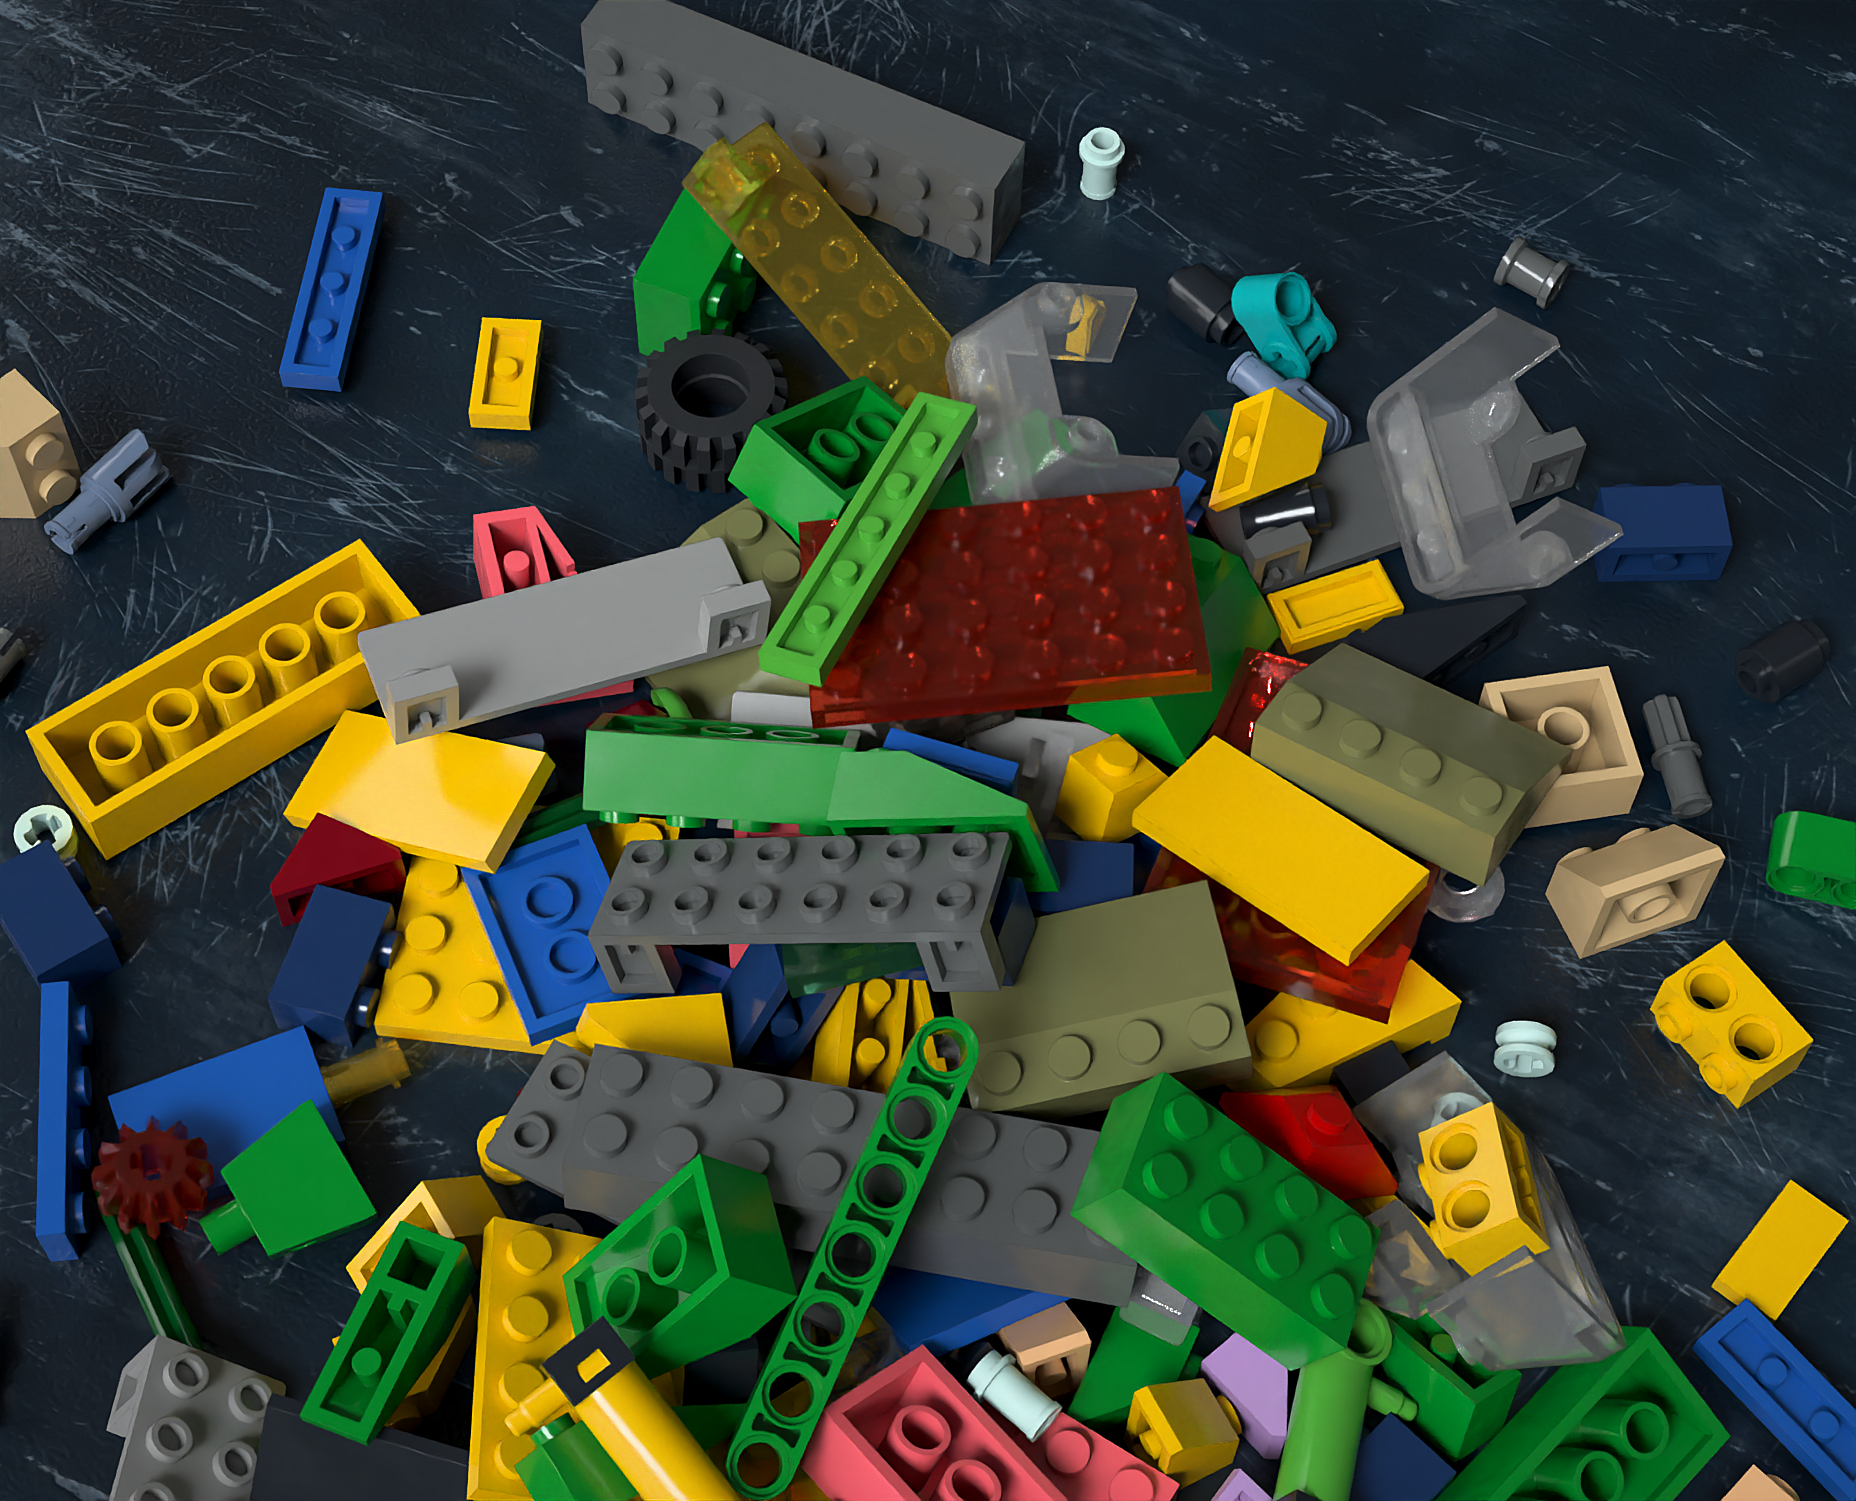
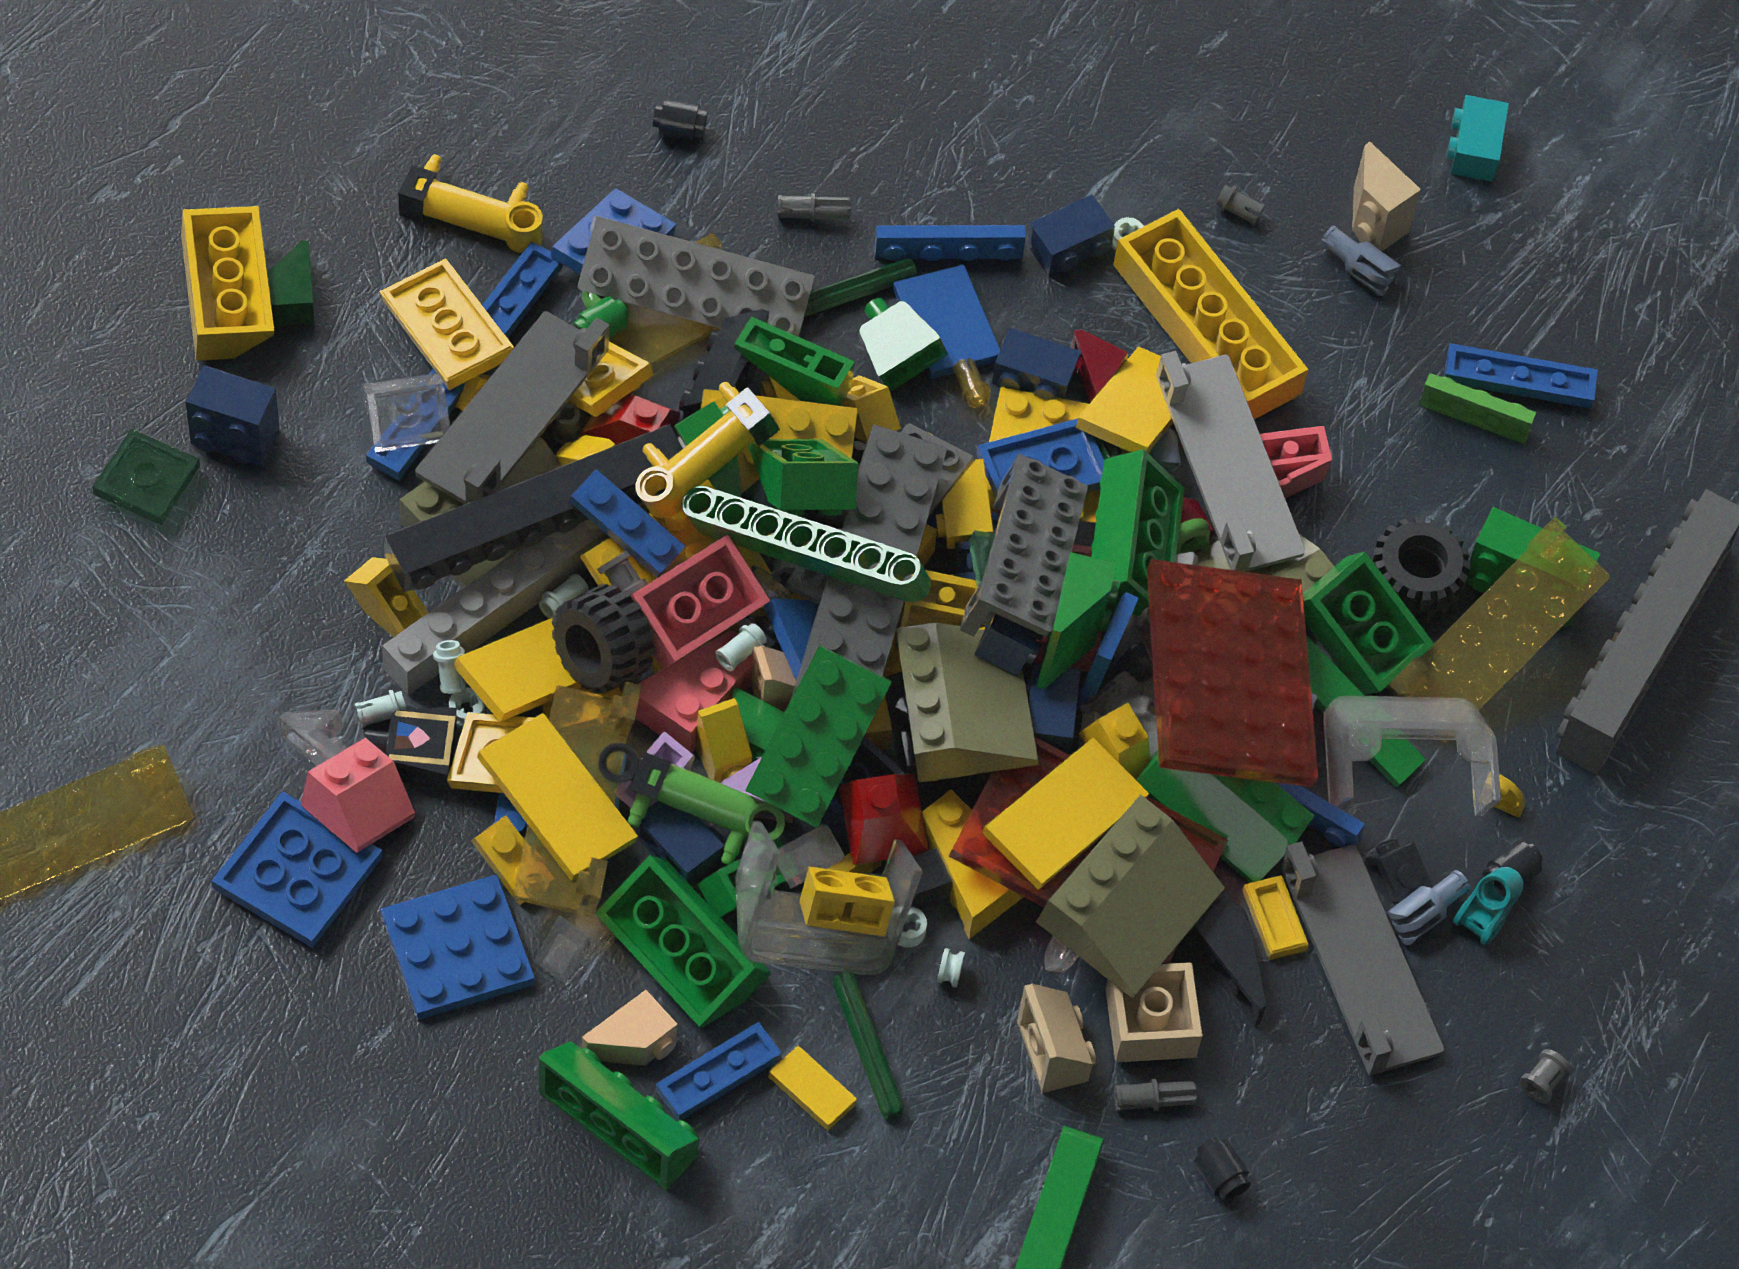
camera: 90 degrees right, 0 degrees up
clear red gear [91,1115,215,1240] -> none
yellow plate [469,317,543,430] -> none
bright green plate [758,391,978,687] -> none
light aqua pin [1079,127,1125,200] -> none
yellow slope [1208,387,1328,512] -> none
black cone [1238,479,1332,540] -> none
clear windscreen [1367,307,1624,600] -> none
dark blue brick [1588,482,1733,582] -> none
yellow brick [1650,940,1814,1109] -> none
none -> dark green axle [832,971,904,1120]
none -> bright green plate [1419,373,1536,444]

